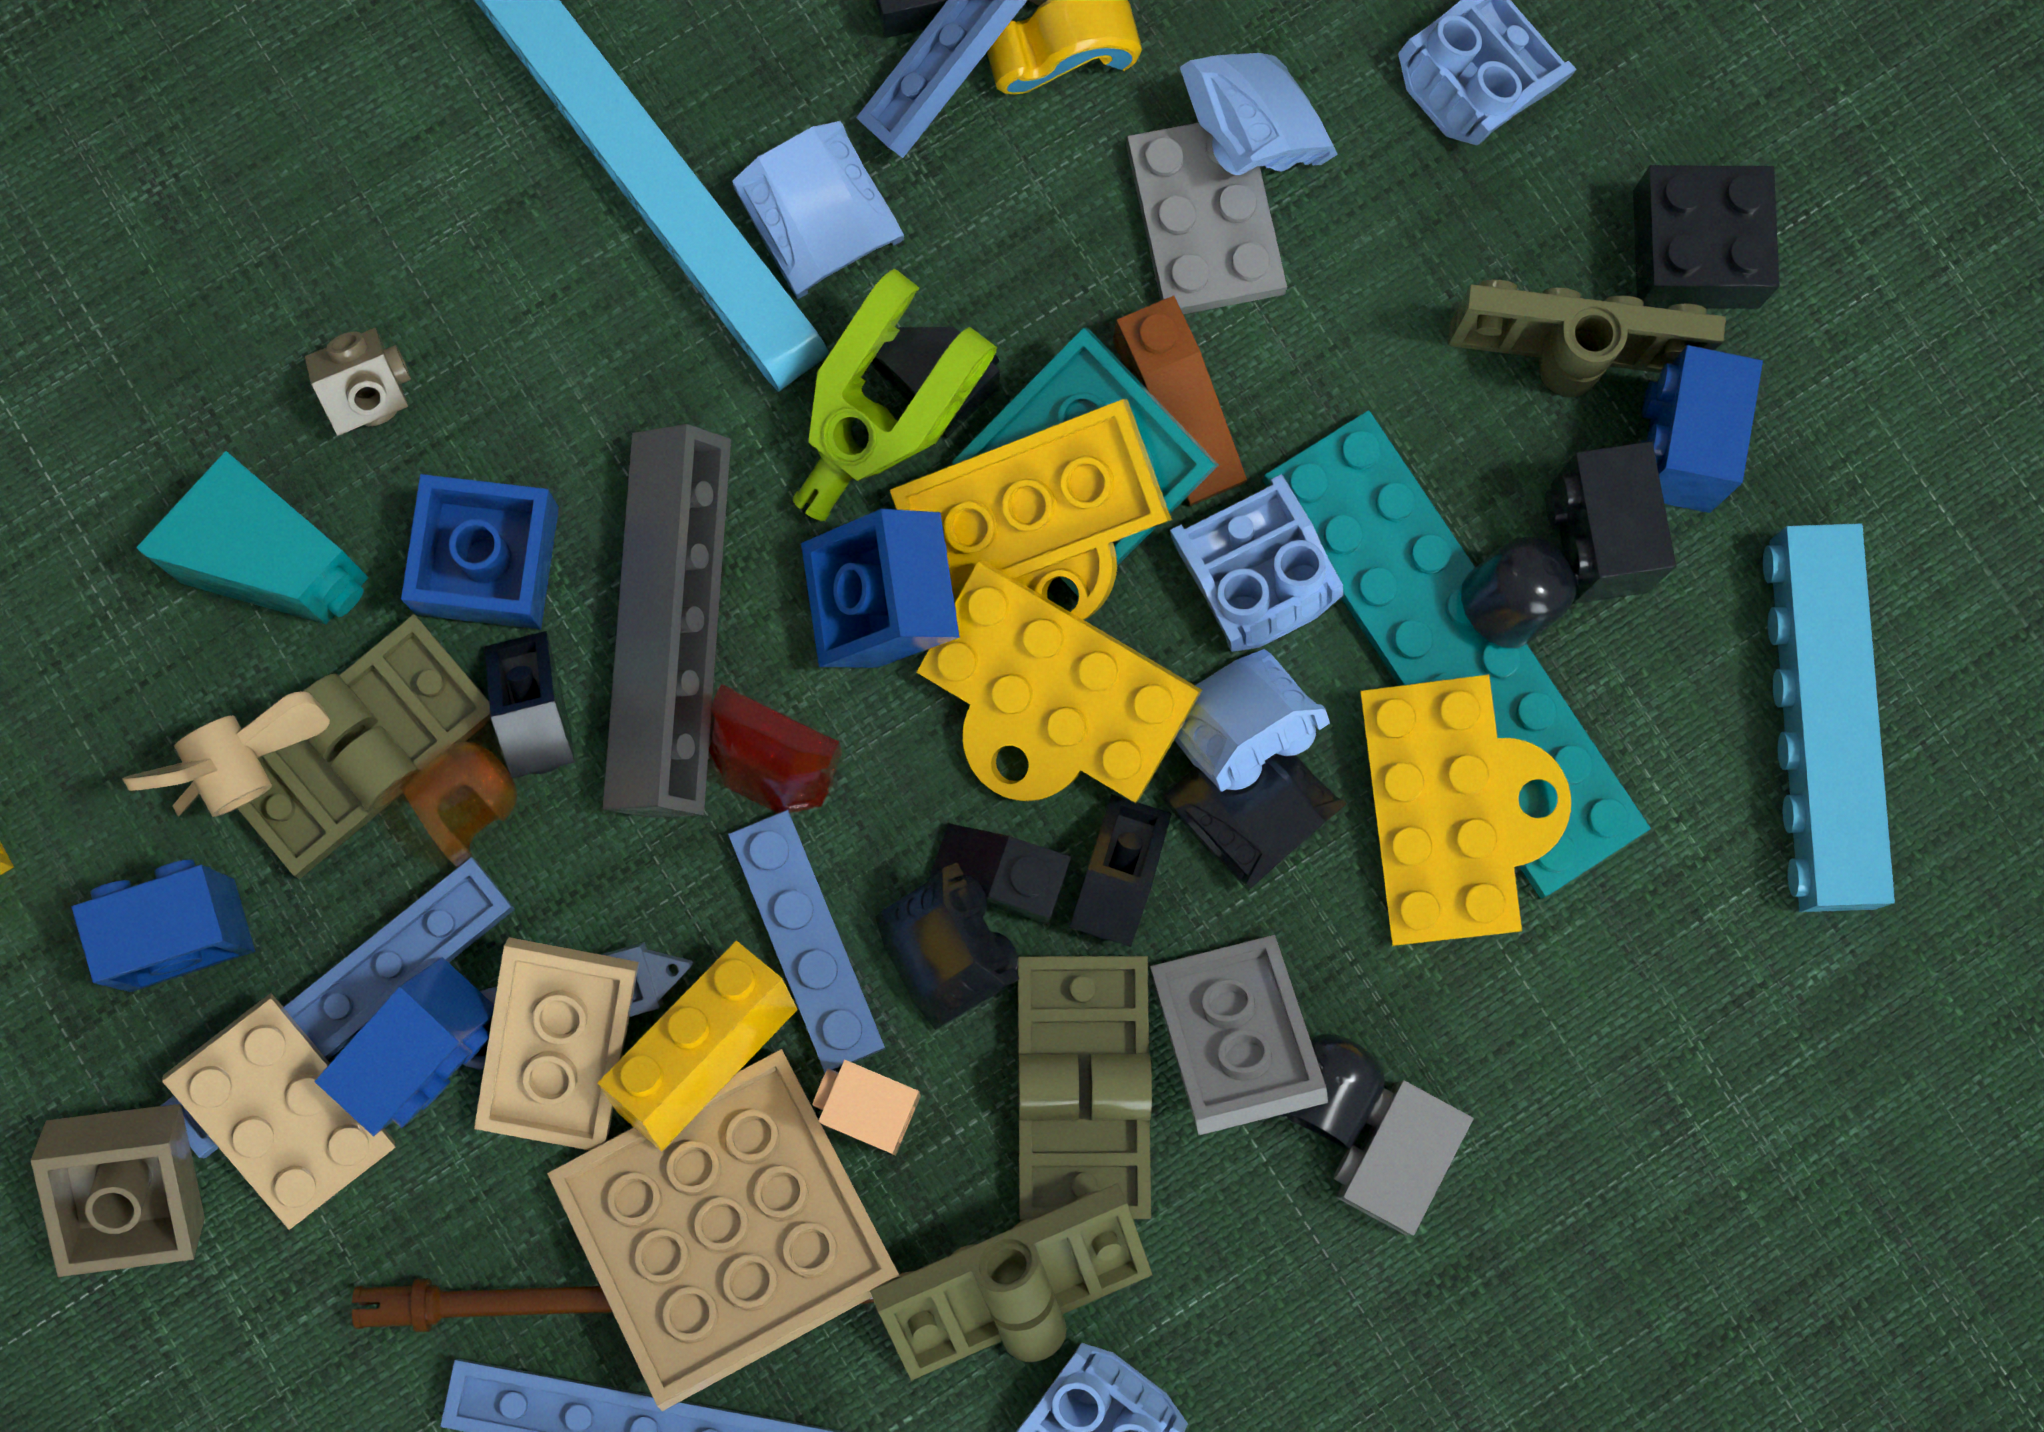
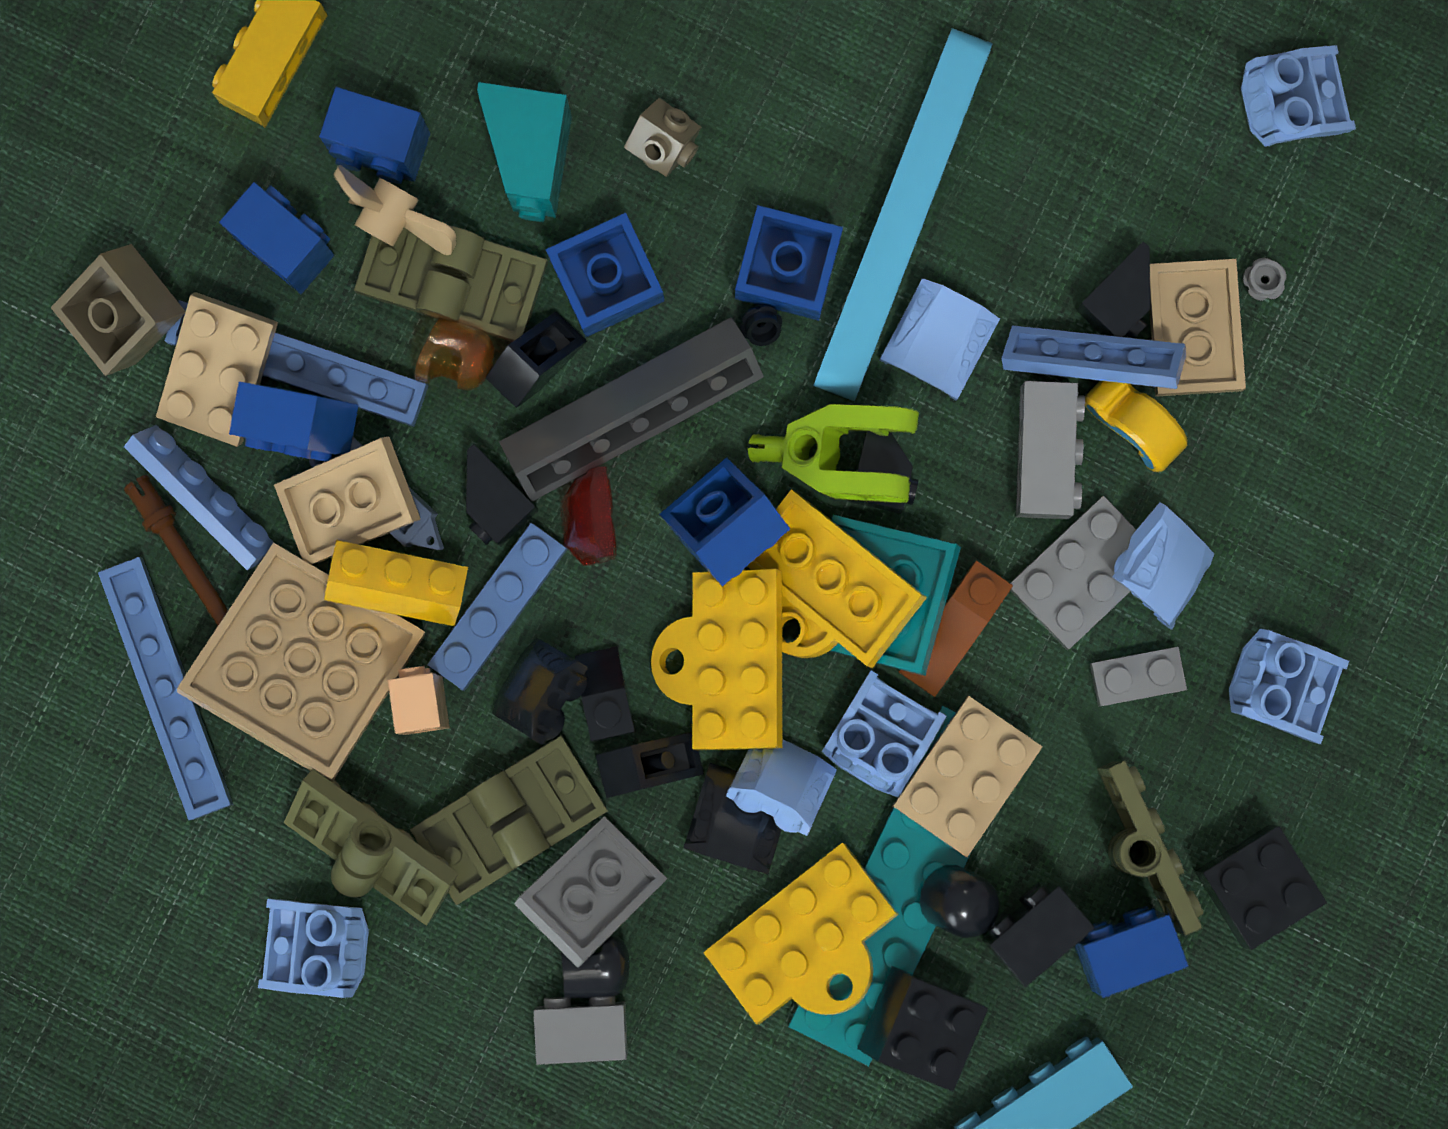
camera: 70 degrees right, 5 degrees up
none -> medium blue plate [124,425,274,570]
none -> blue brick [319,87,430,184]
none -> black slope [466,444,538,547]
none -> blue brick [735,205,843,321]
none -> black plate [740,305,782,346]
none -> black brick [857,966,988,1092]
none -> tan plate [893,696,1043,857]
none -> light grey brick [1016,381,1085,519]
none -> light grey plate [1090,647,1187,707]

